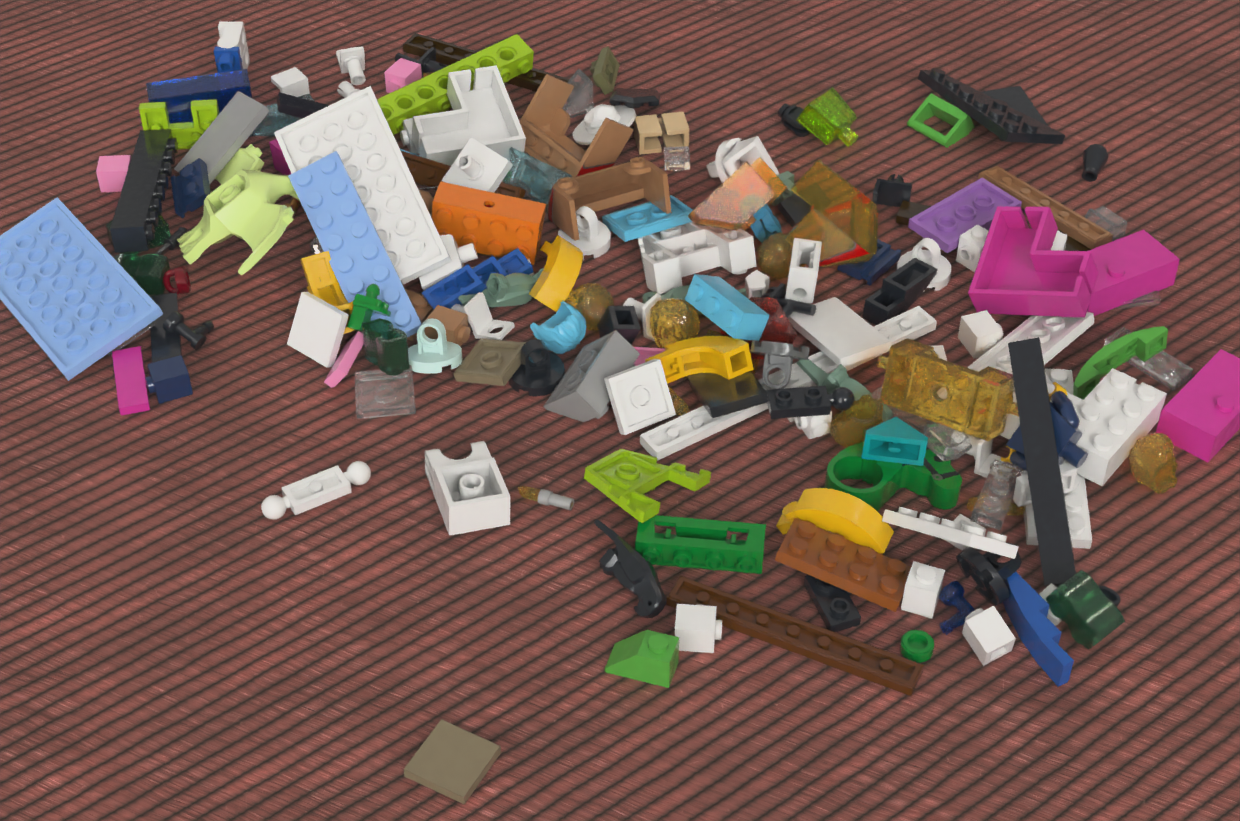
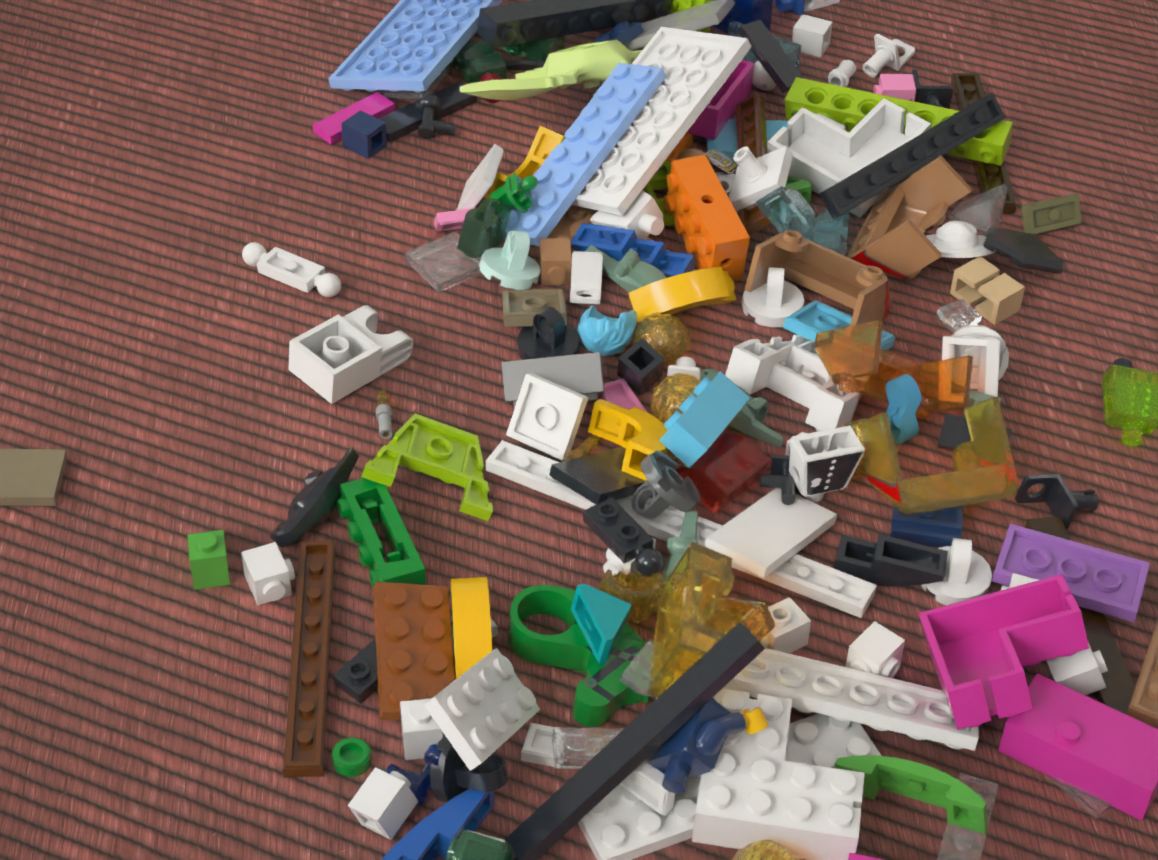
camera: 60 degrees right, 0 degrees up
none -> black tile [819,92,1006,220]

